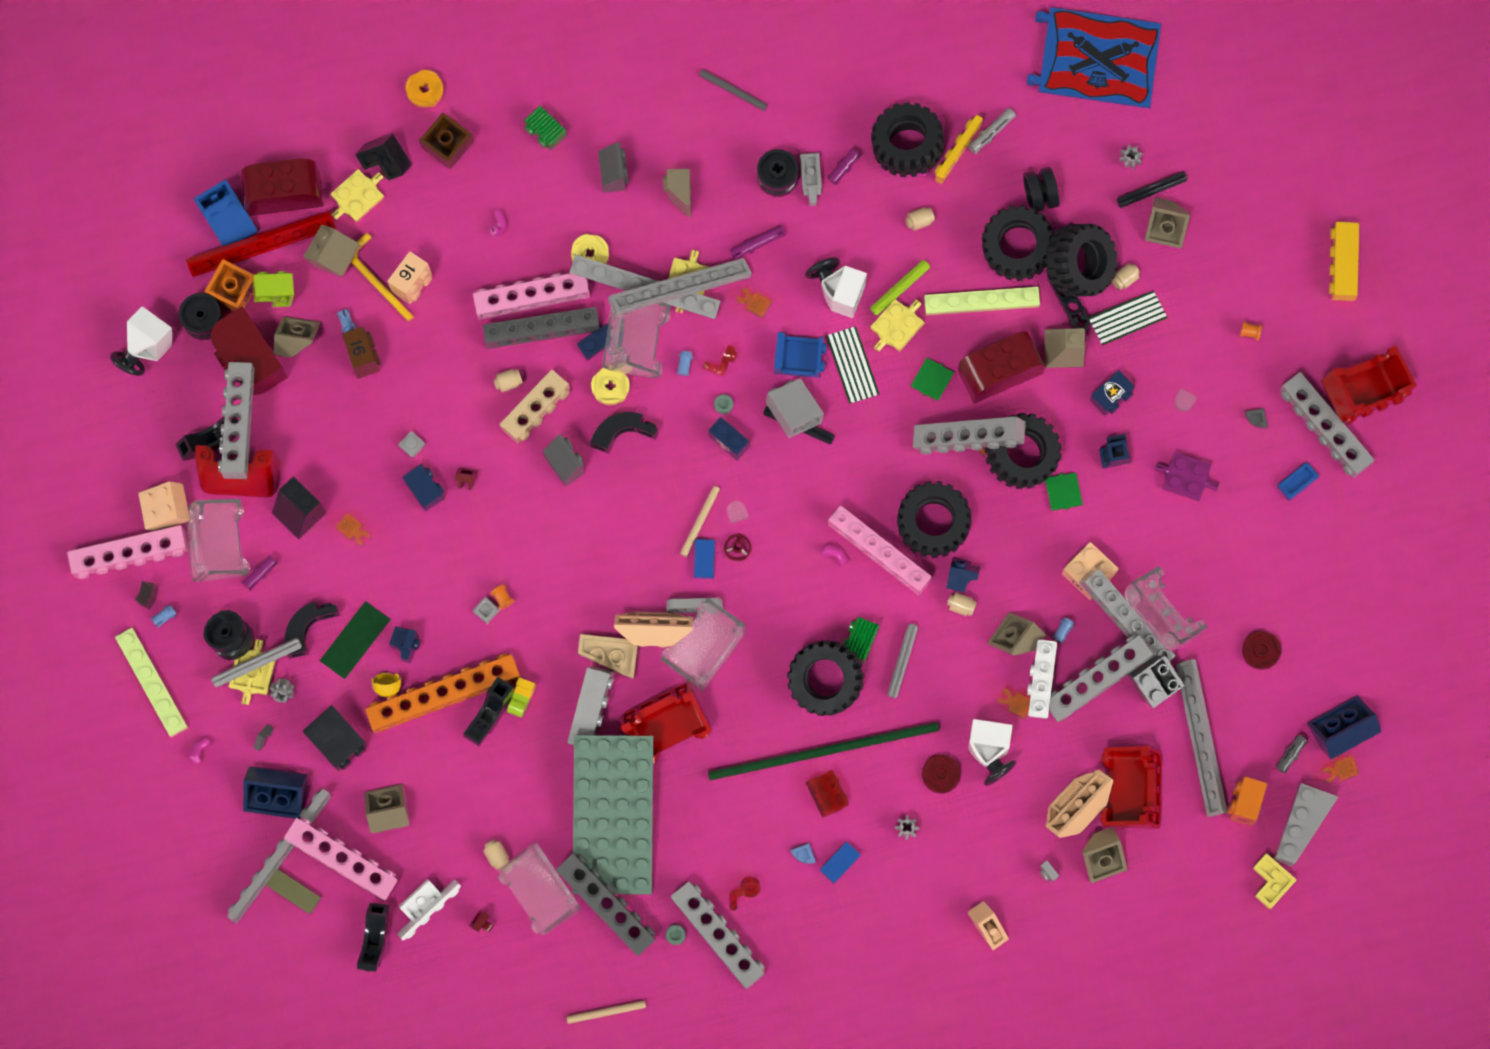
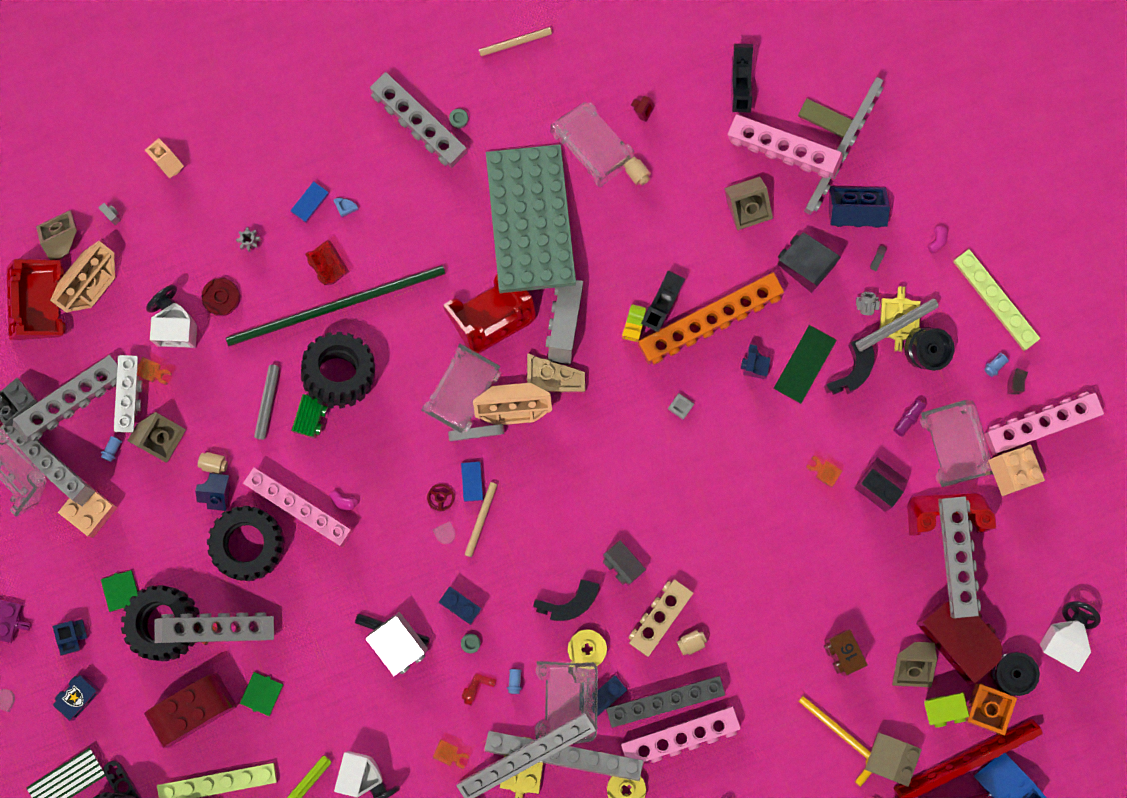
camera: 170 degrees right, 5 degrees up
black arch [175,417,239,461] -> none
medium blue pin [337,309,356,333] -> none
yellow hair [372,673,401,697] -> none
light nougat brick [387,252,432,304] -> none
white bracket [397,879,461,941] -> none
light grey plate [398,431,426,459] -> none
dark blue brick [402,464,445,512] -> none
dark red tile [455,468,478,490] -> none
orange bush [490,584,515,610] -> none
dark grey brick [556,853,656,956] -> none
clear red plate [729,877,760,911] -> none
blue panel [774,332,827,378] -> none
sticker [826,326,879,404] -> none
light yellow plate [870,299,924,352] -> none
dark tan slope [1044,328,1085,368] -> none

